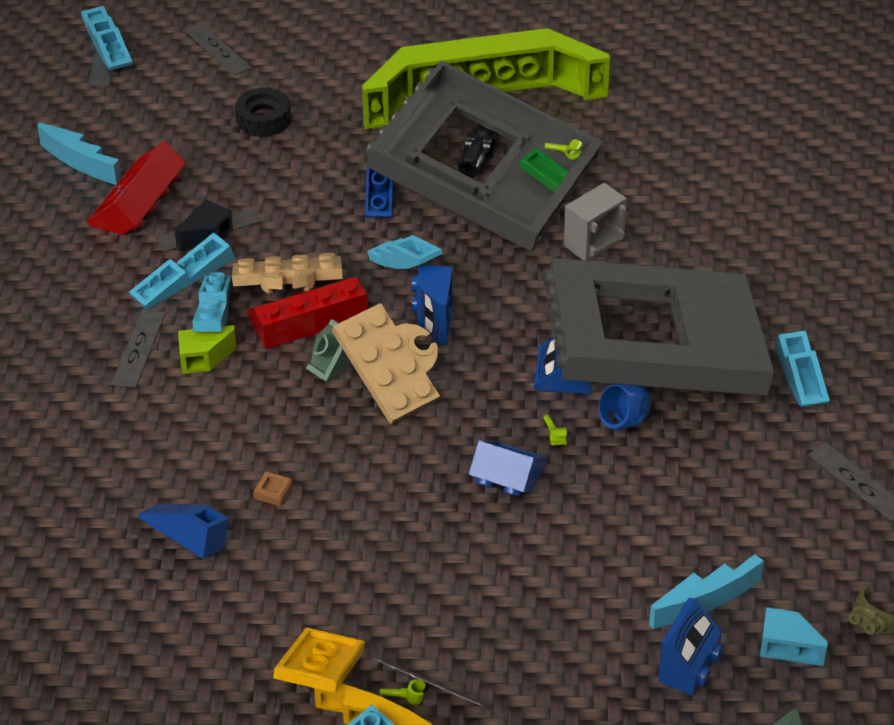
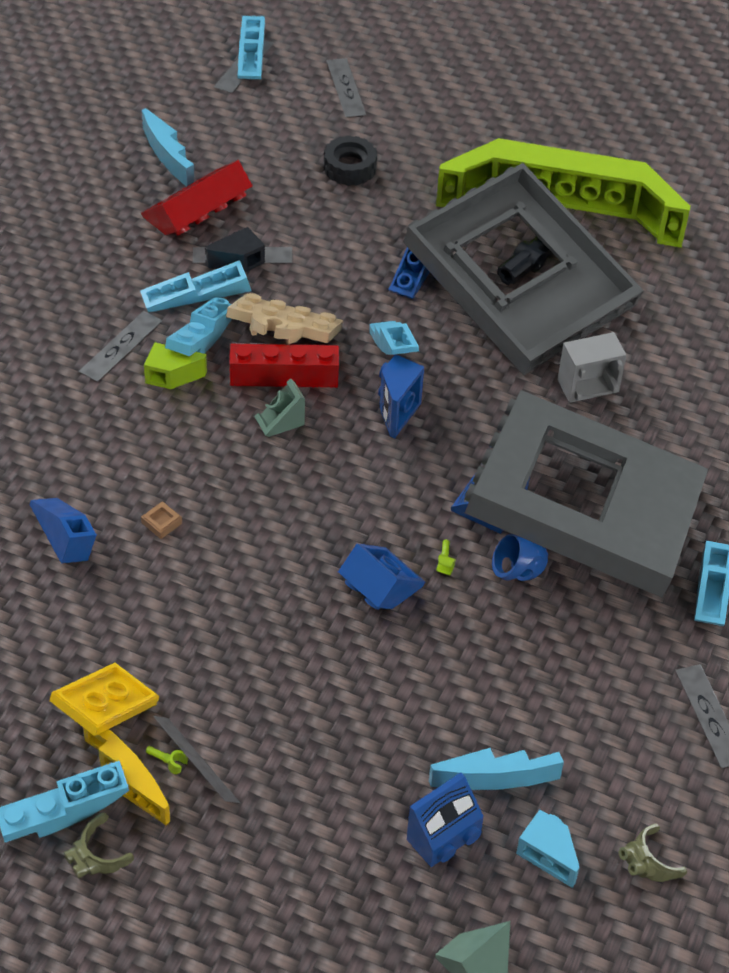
camera: 20 degrees right, 5 degrees up
tan plate [331,303,440,425] -> none
green tile [519,148,569,192] -> none
lime hand [545,139,583,160] -> none

